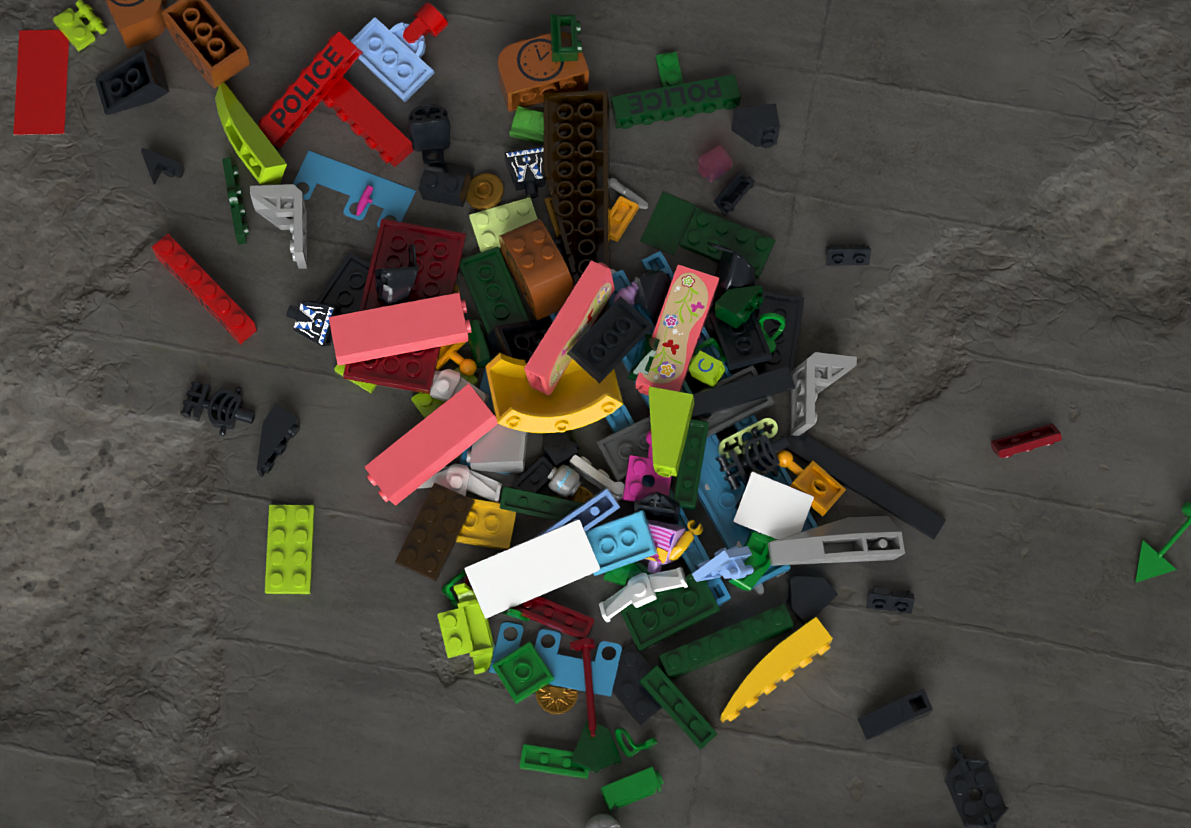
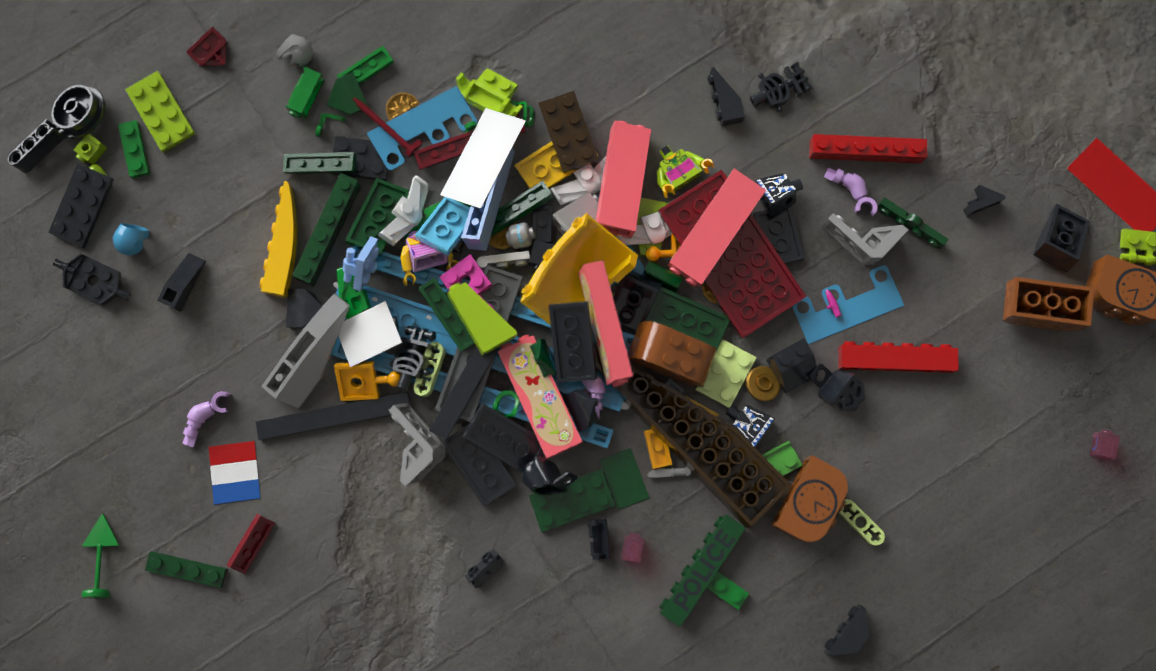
camera: 140 degrees right, 10 degrees up
lime wedge [215,83,287,185] -> none
red brick [258,31,363,148] -> none
lime plate [265,505,315,594] -> none
light blue plate [351,2,449,102] -> none
black piece [374,244,418,304] -> none
green tile [492,641,555,704] -> none
dark green window [550,14,582,62] -> none
black slope [634,491,680,524] -> none
lime brick [688,351,725,388] -> none
dark green slope [715,285,763,328] -> none
black slope [731,104,780,148] -> none
green piece [758,313,786,353] -> none
black hinge [866,586,915,614] -> none
none -> dark azure helmet [113,223,149,256]
none -> dark green plate [145,551,227,588]
none -> lavender piece [183,391,231,447]
none -> sticker [209,441,260,504]
none -> torso [657,146,715,198]
none -> lavender piece [824,167,877,217]
none -> yellowish green beam [838,499,885,545]

